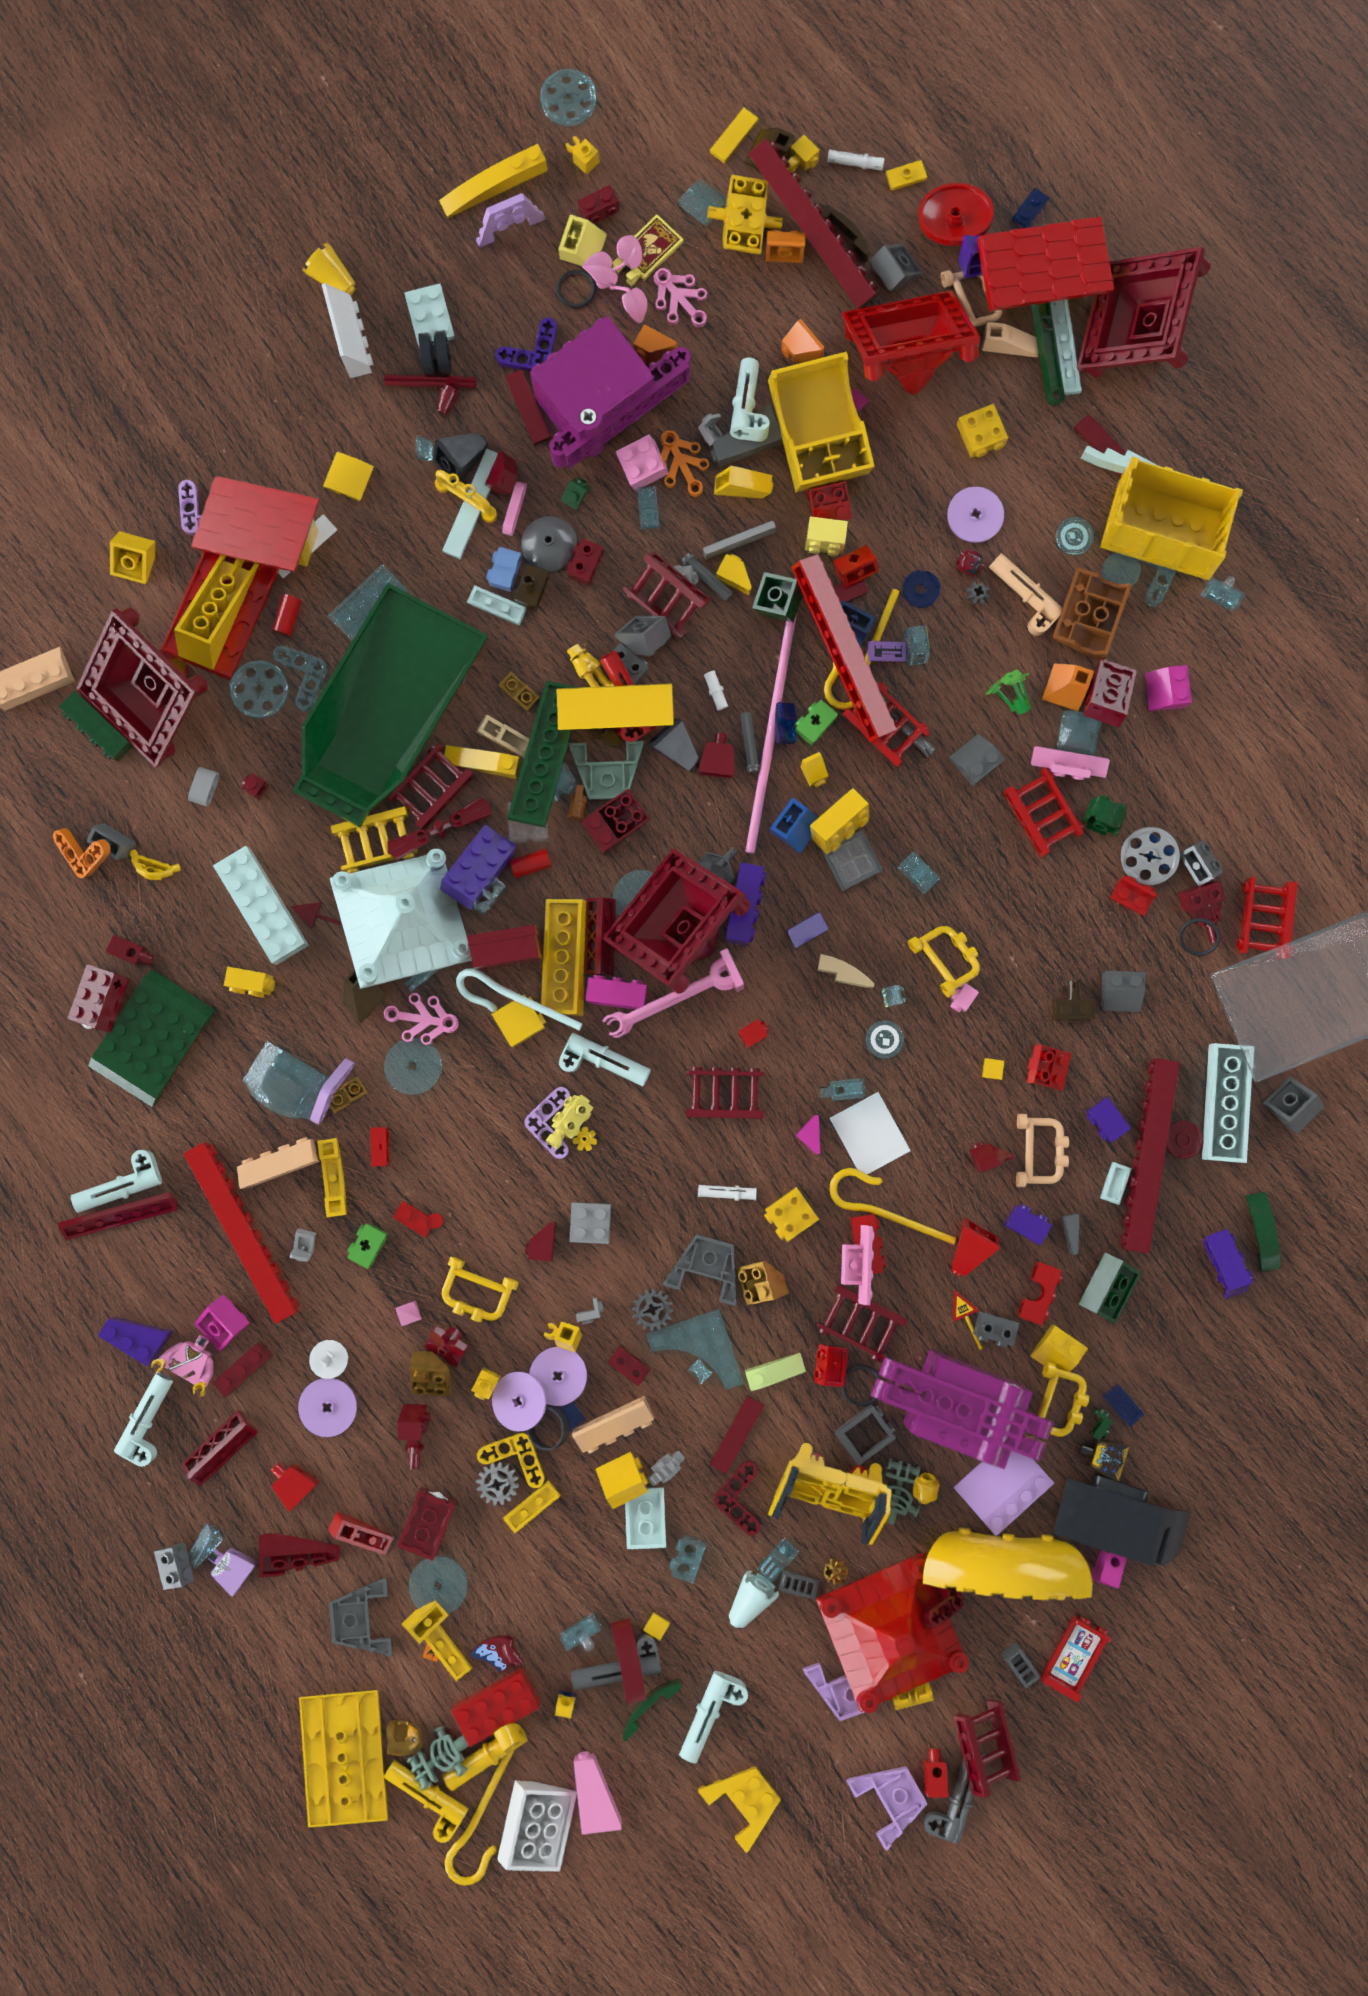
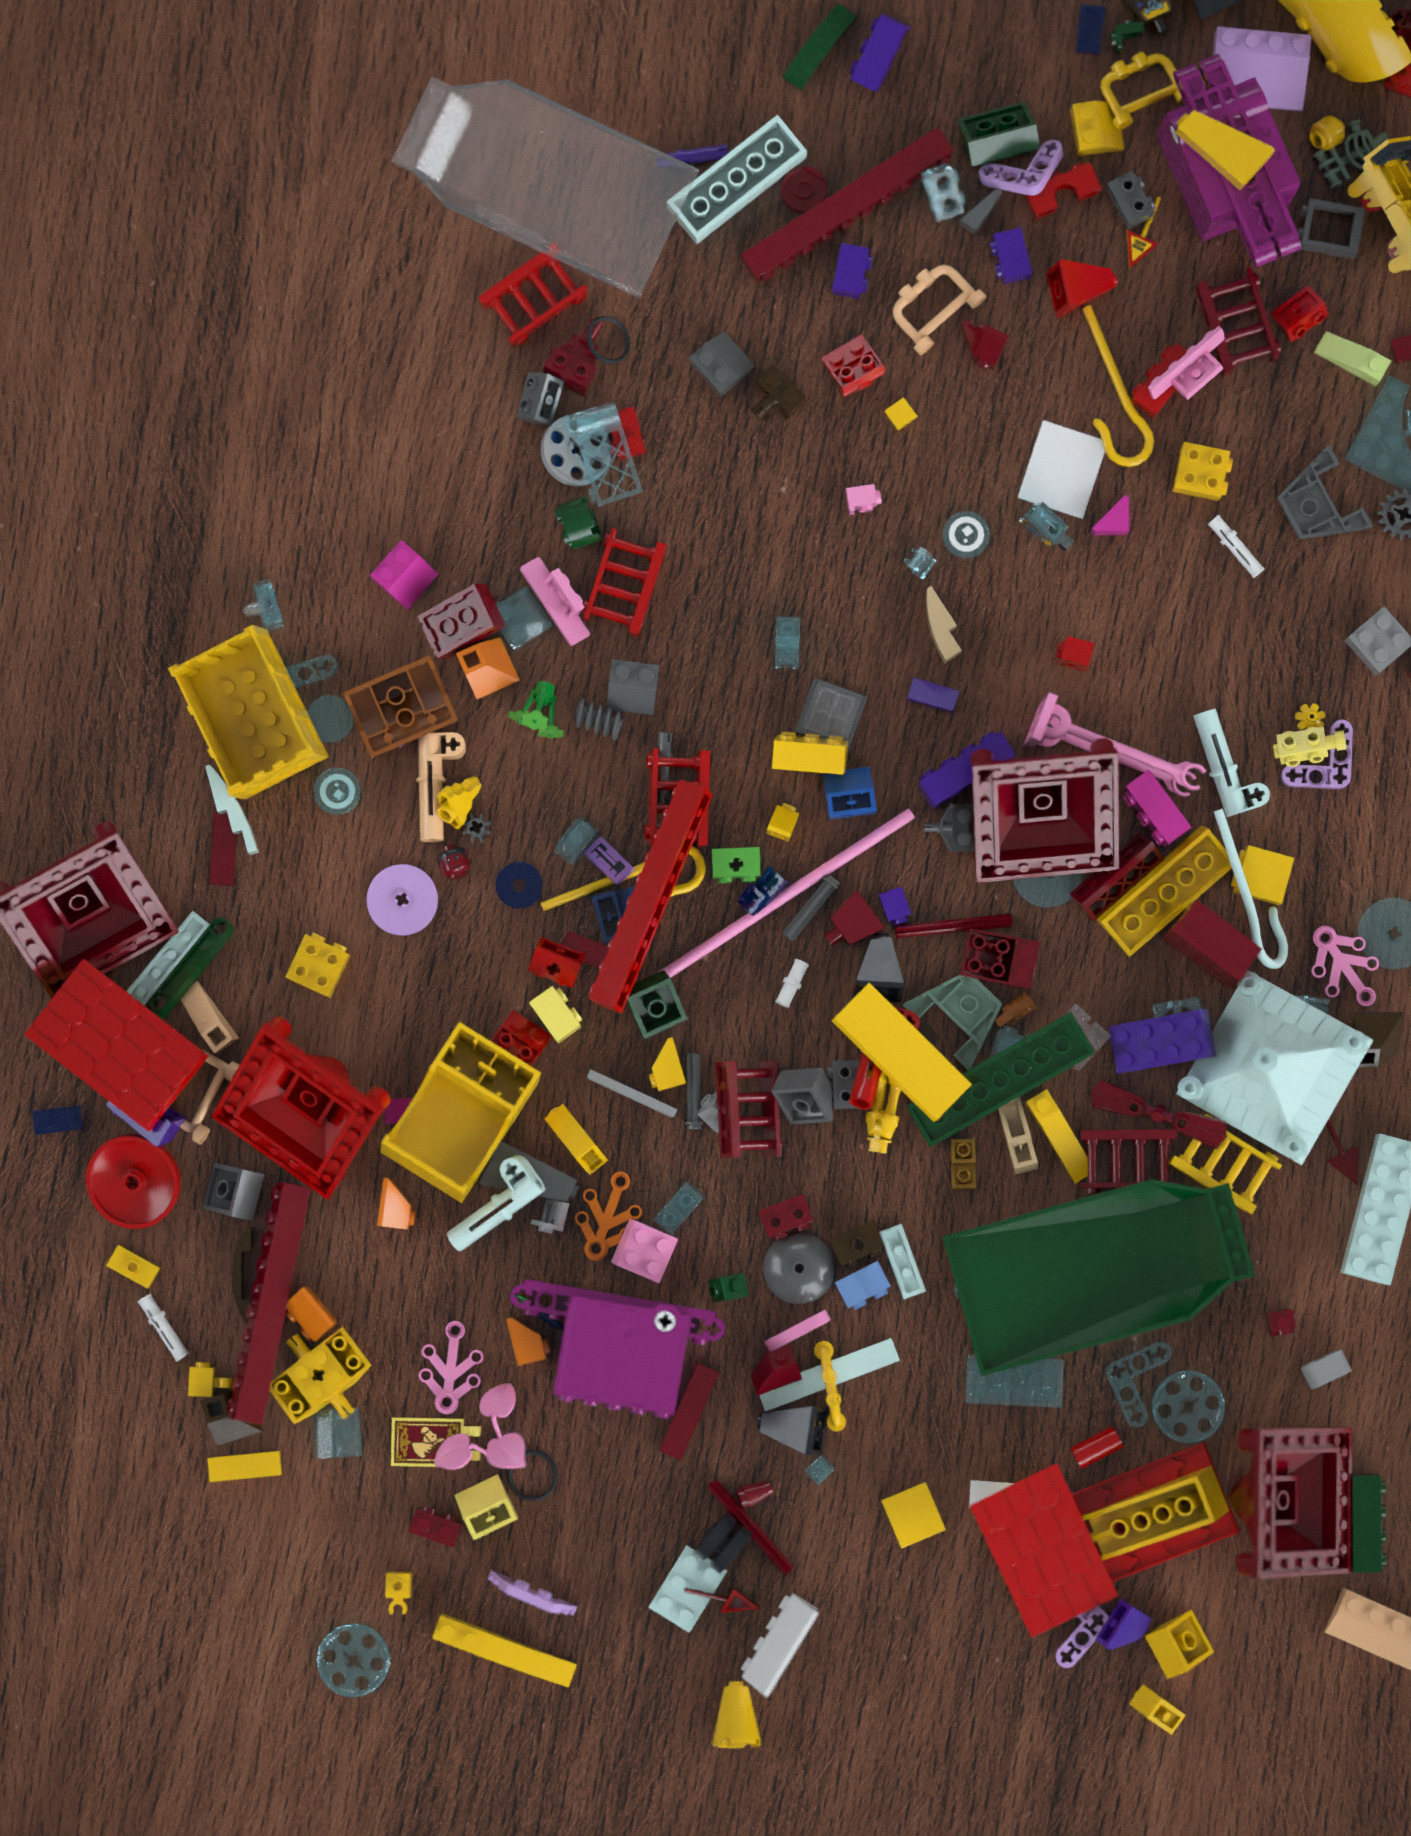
camera: 135 degrees left, 0 degrees up
dark purple beam [496,318,557,371] -> none
red brick [509,848,552,879] -> none
dark red fence [686,1067,764,1119] -> none
pearl gold slope [736,1261,789,1305] -> none
black tyre [841,1365,881,1406] -> none
yellow bar [908,926,980,998] -> none
light aqua tile [1100,1162,1132,1205] -> none
dark grey slope [1263,1076,1324,1134] -> none
none -> yellow rock [436,776,481,829]
none -> clear light blue piece [566,401,643,506]
none -> dark grey piece [573,698,625,741]
none -> dark purple pin [657,144,728,169]
none -> piece [684,1588,760,1613]
none -> dark purple brick [878,887,911,925]
none -> dark red axle [895,914,1013,938]
none -> clear light blue brick [921,163,966,222]
none -> lavender beam [979,140,1063,195]
none -> dark purple slope [1095,1599,1152,1650]
none -> yellow slope [1129,1684,1186,1735]
none -> yellow slope [1176,110,1275,190]

